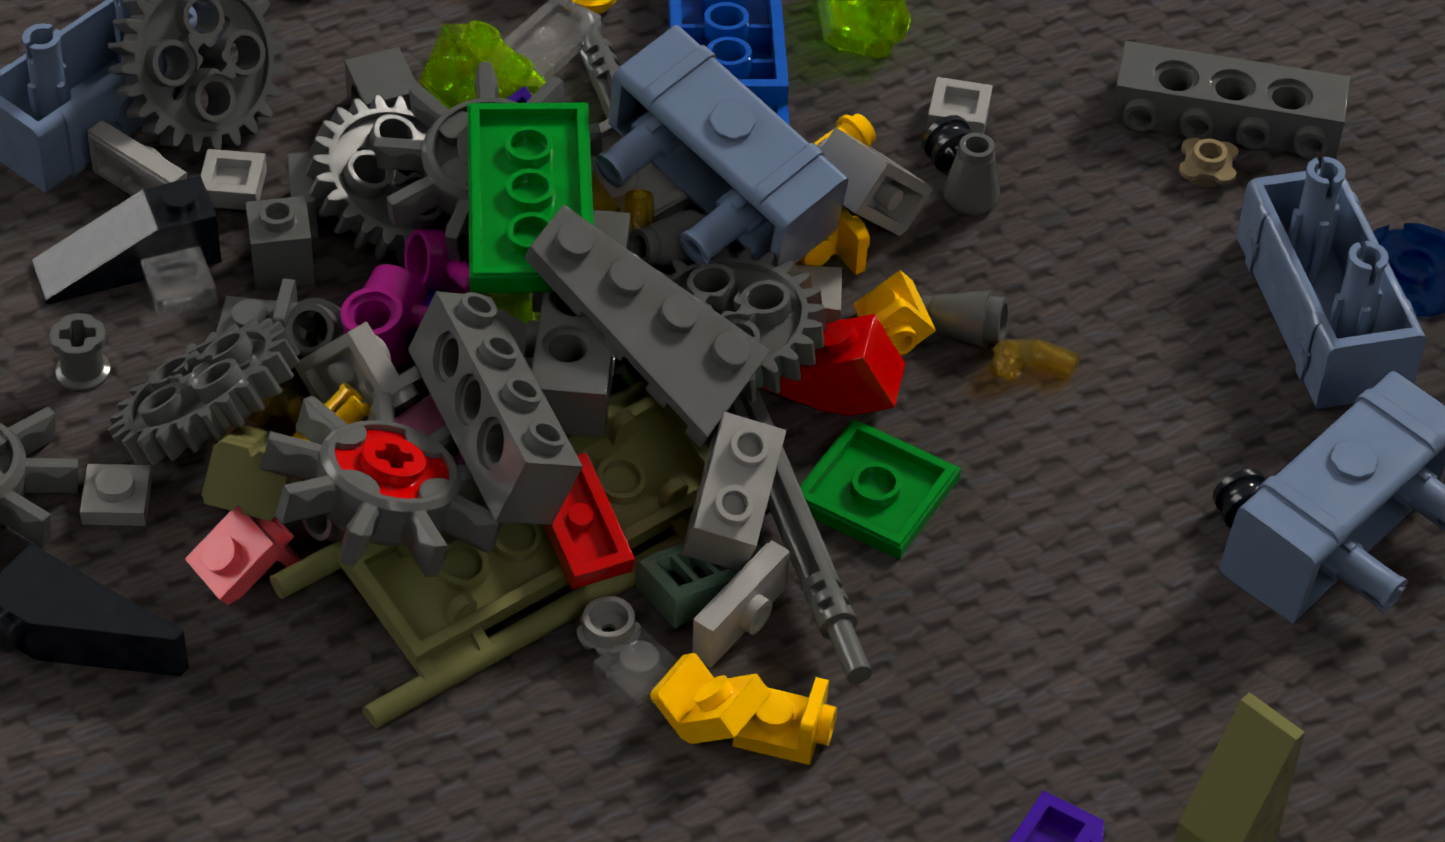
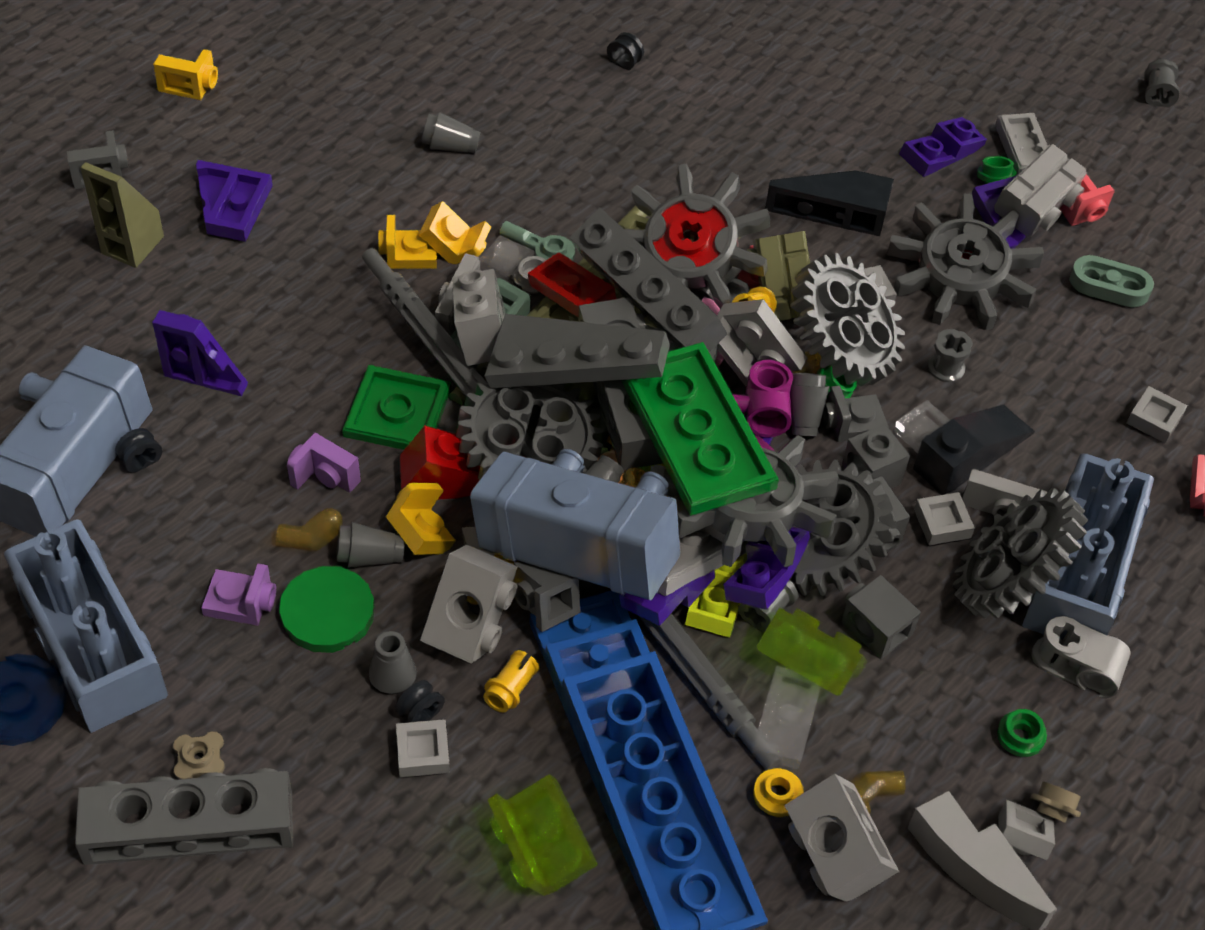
camera: 160 degrees right, 5 degrees up
none -> dark purple wing [152,310,248,396]
none -> medium lavender bracket [201,564,276,626]
none -> green tile [279,566,375,653]
none -> medium lavender bracket [287,433,361,493]
none -> sand green plate [500,221,575,261]

